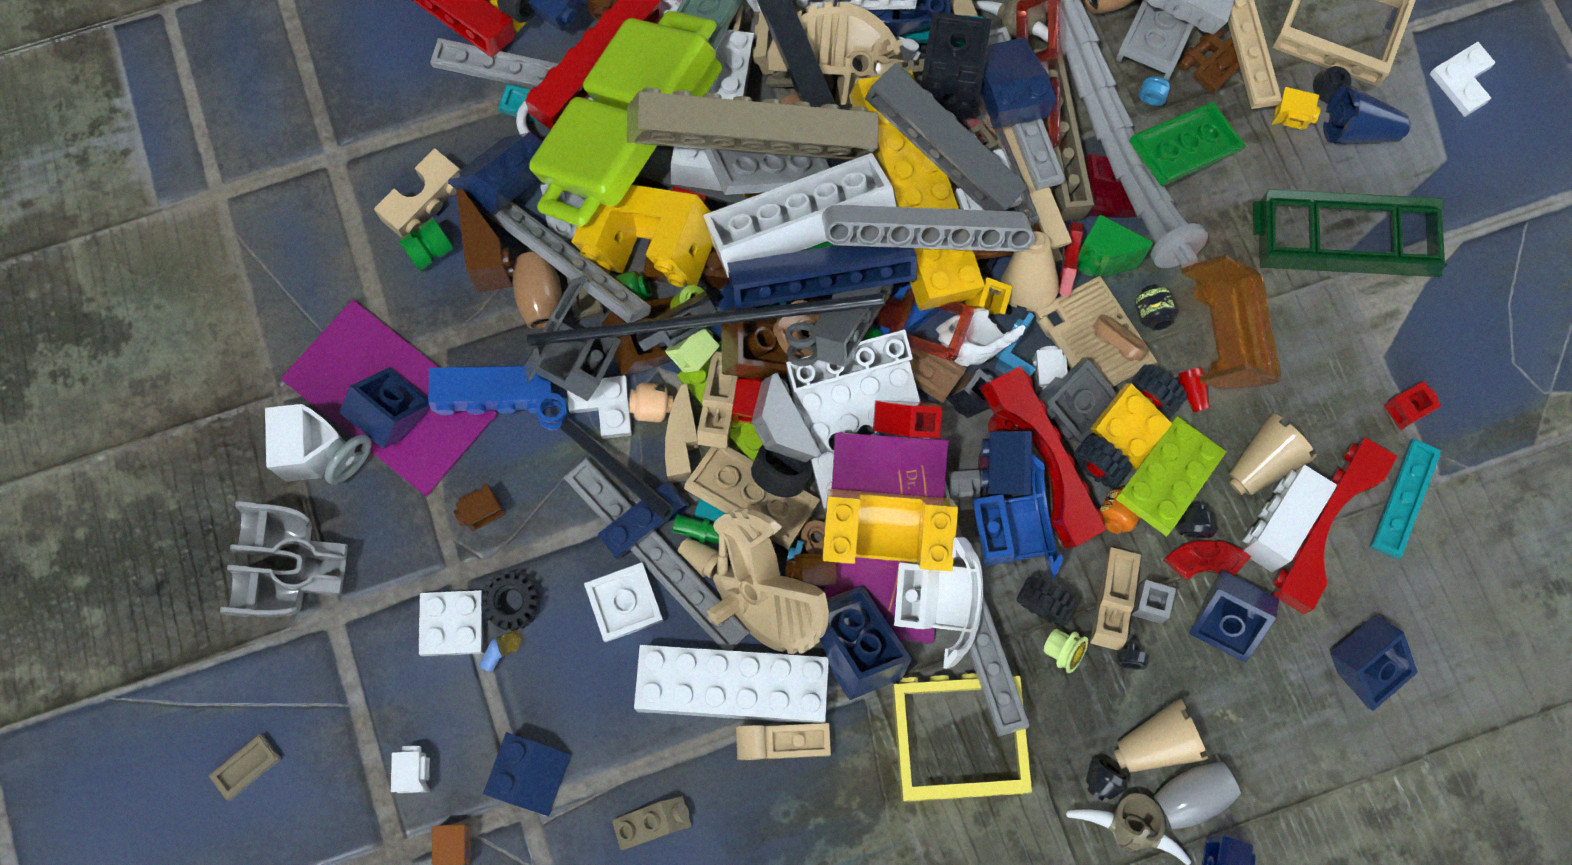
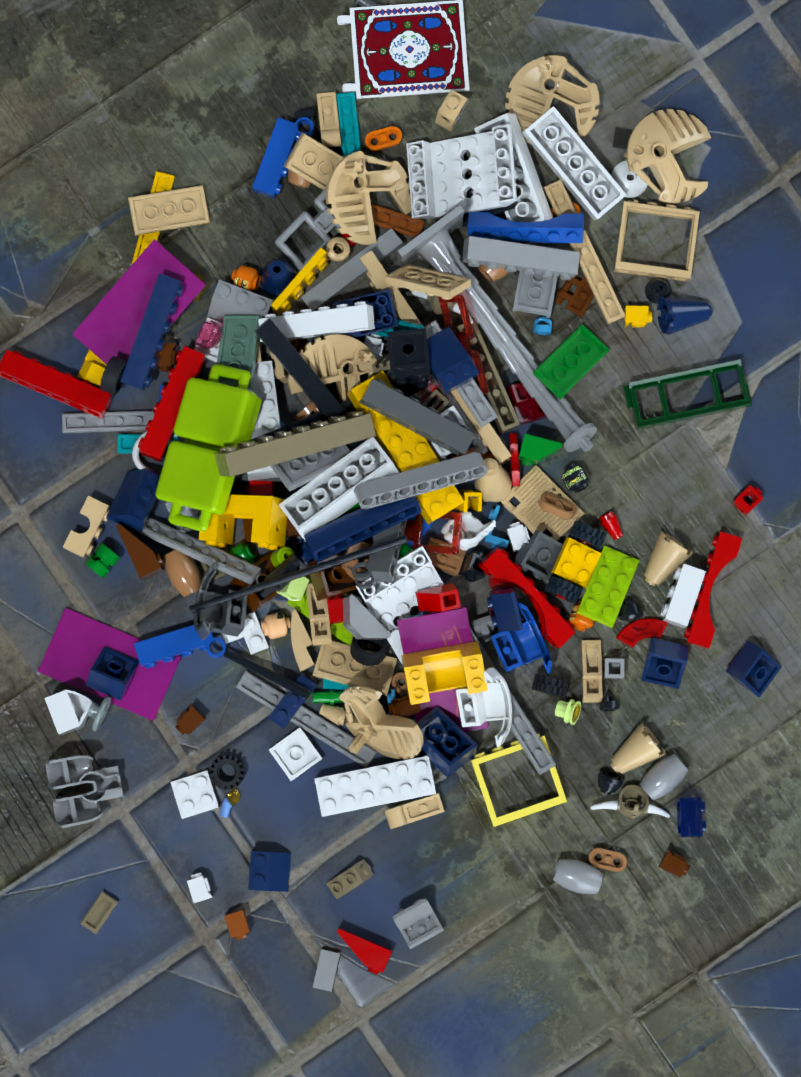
camera: 15 degrees left, 10 degrees up
clear orange windscreen [1181,254,1281,390] -> none
teal tile [1369,438,1442,560] -> none
white plate [1430,42,1496,117] -> none

